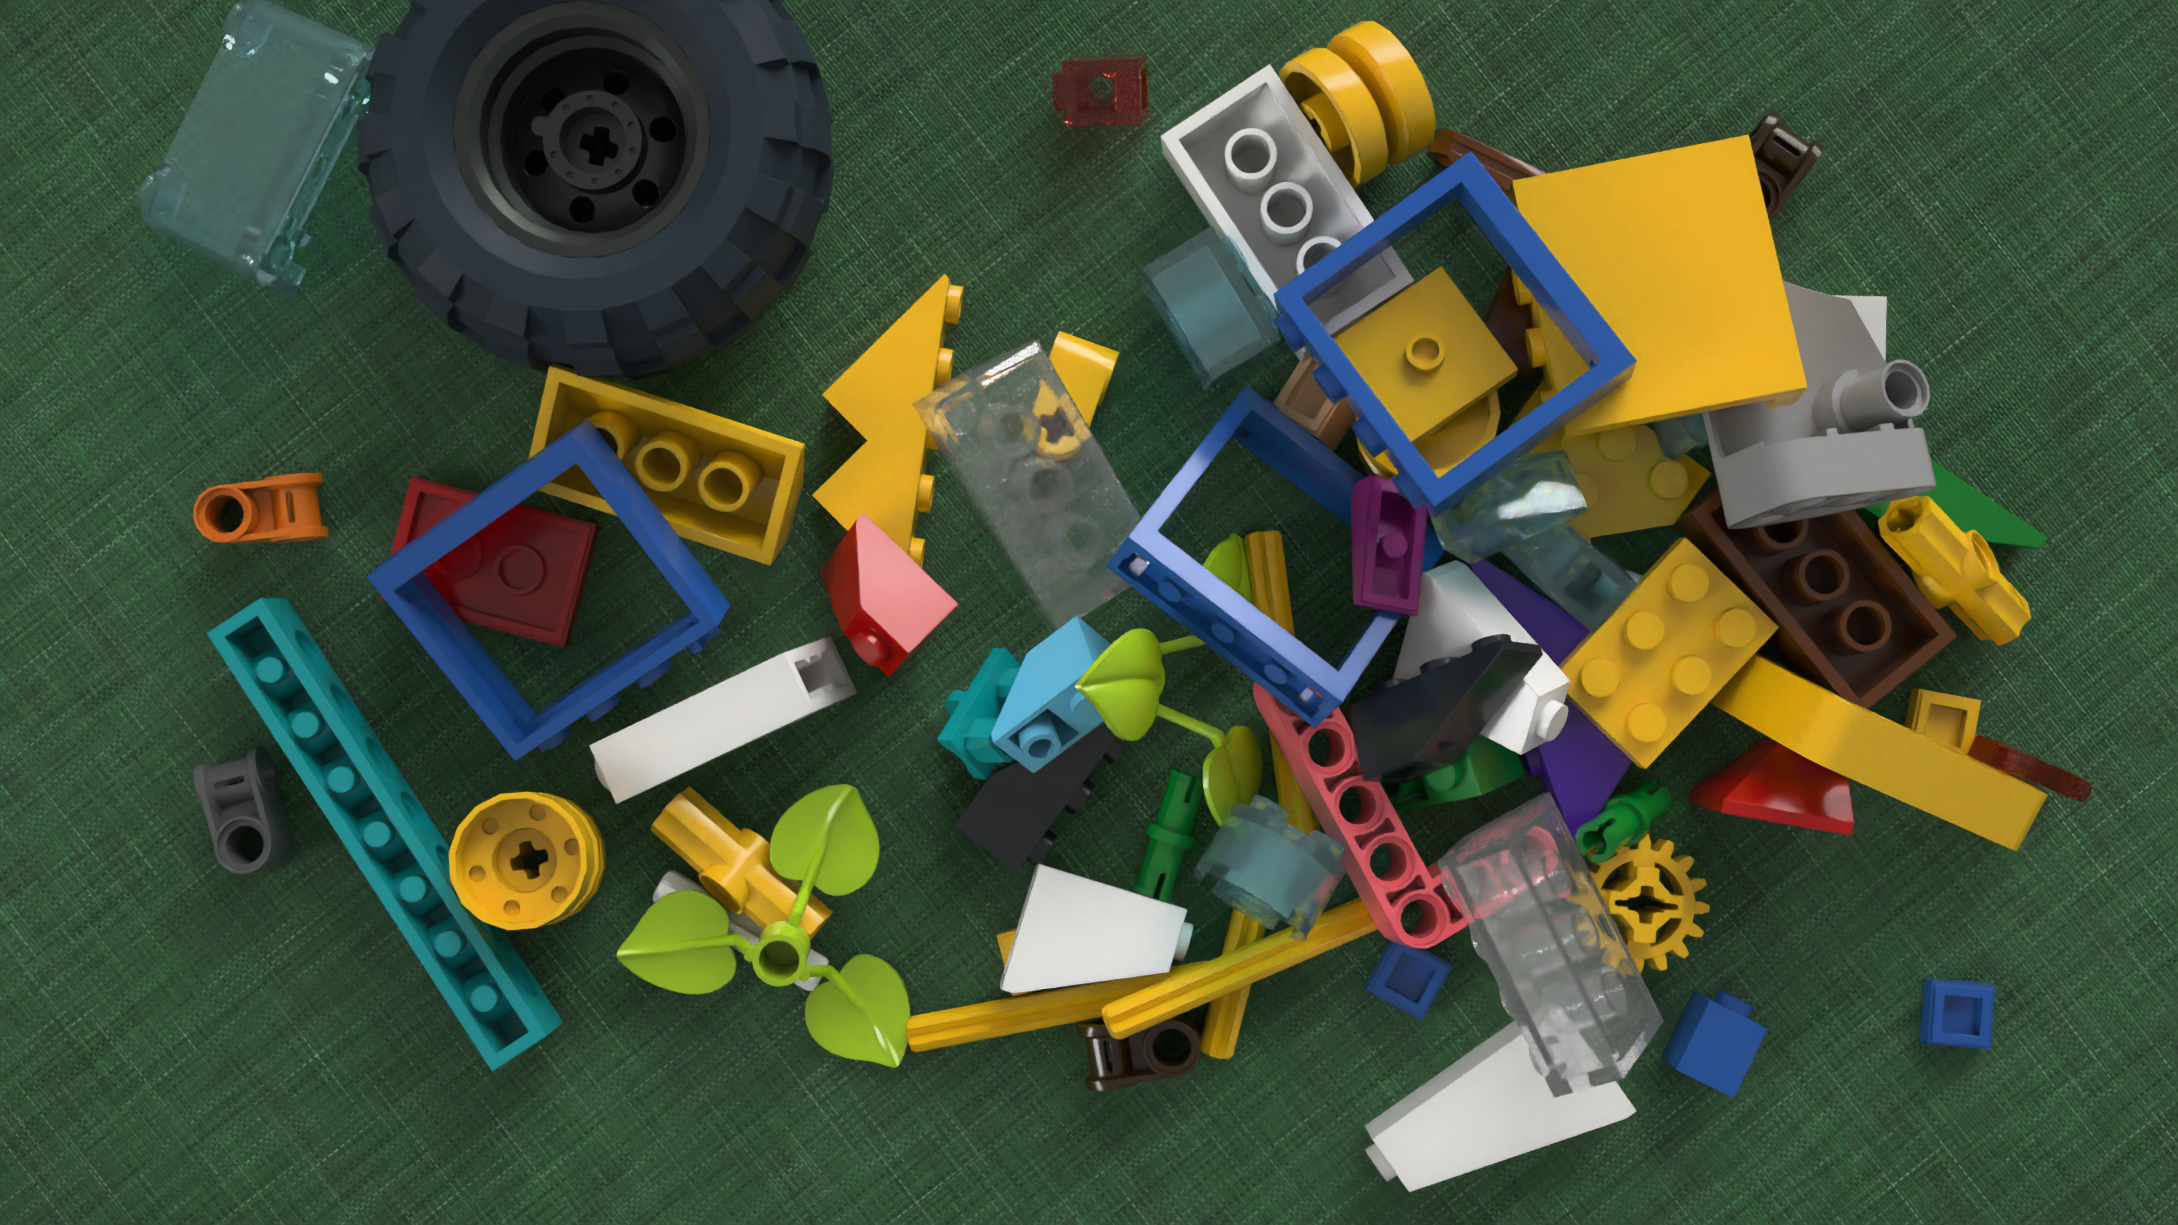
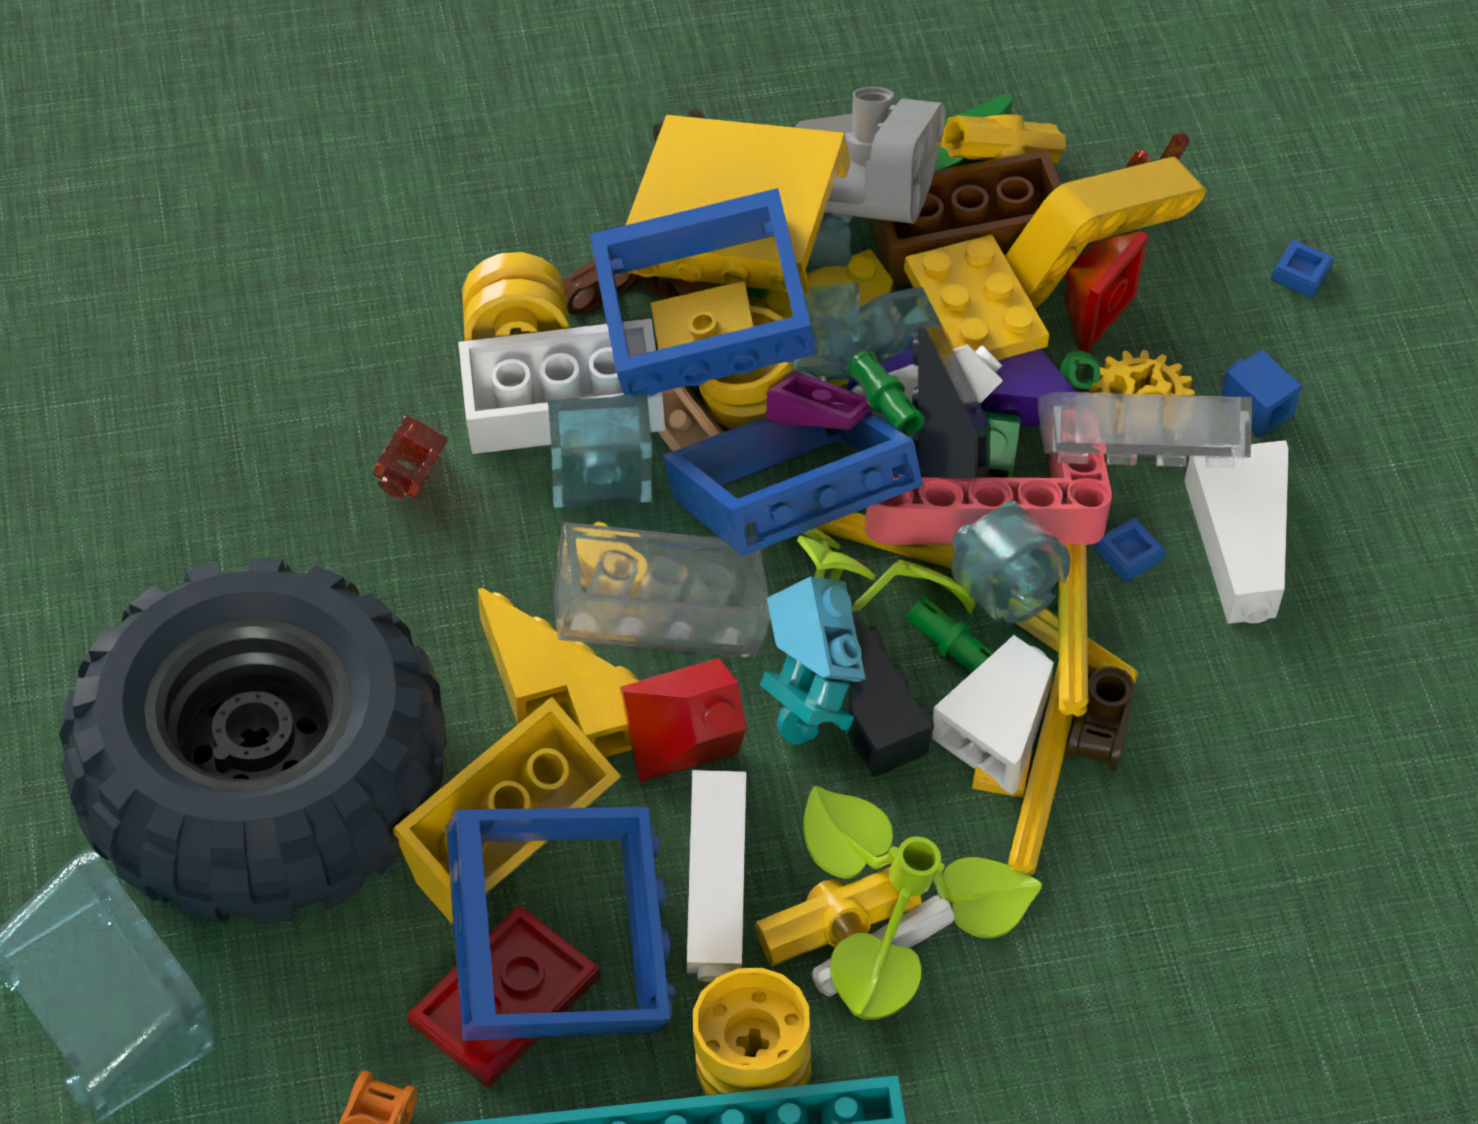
camera: 70 degrees left, 35 degrees down
none -> green pin [847,351,925,437]

